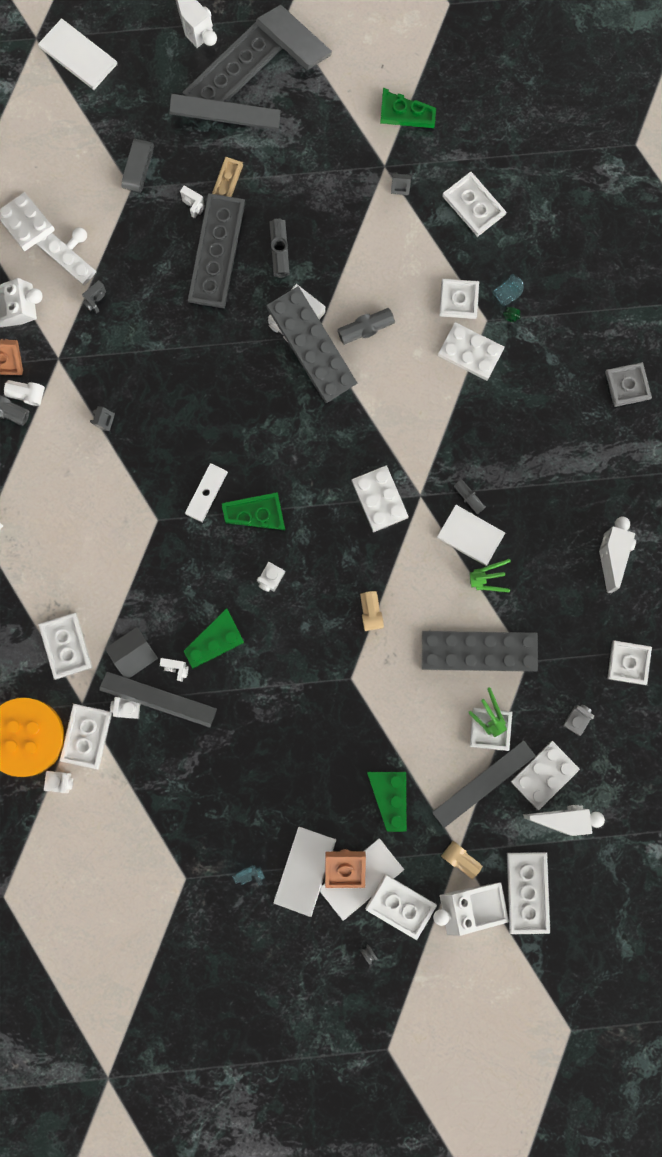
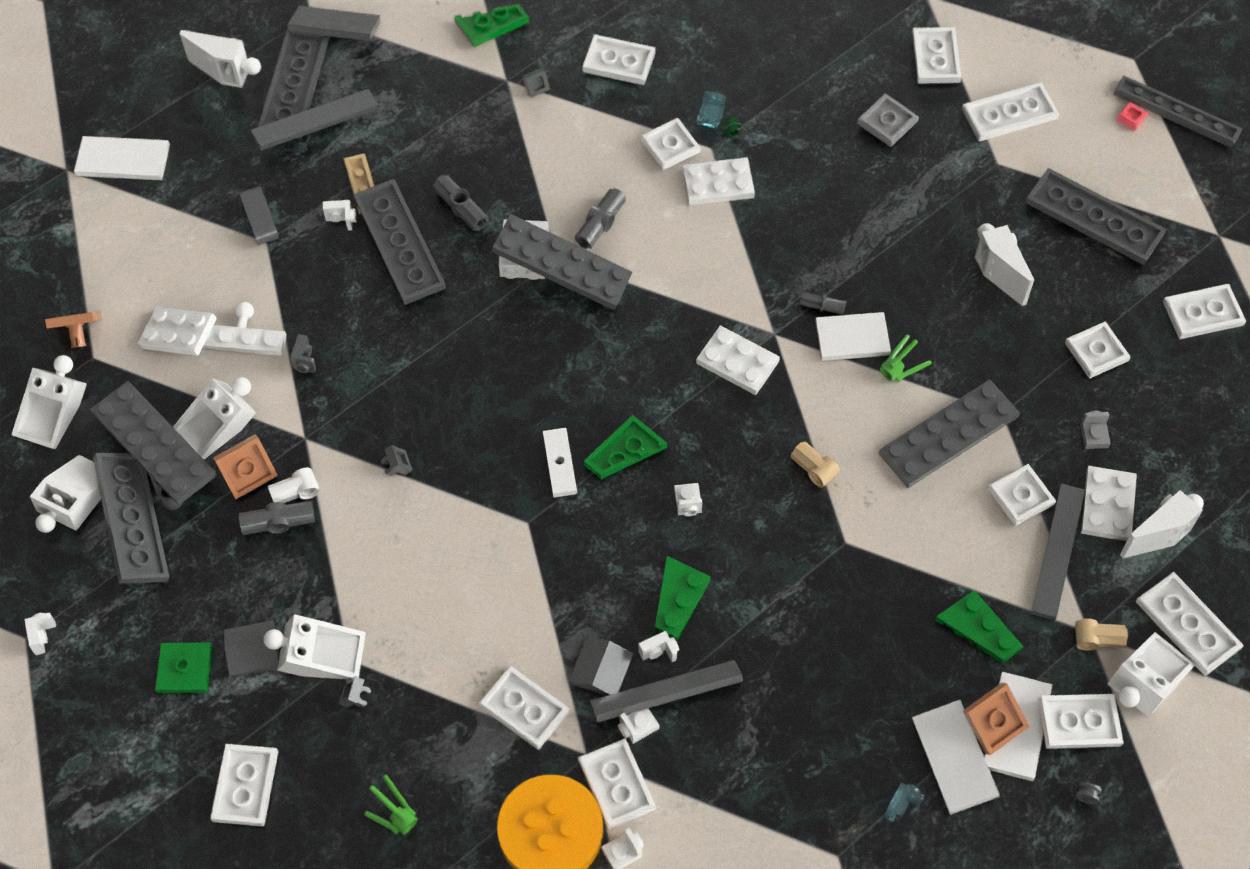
camera: 30 degrees left, 20 degrees down
bright green plant [469,687,507,737] -> none

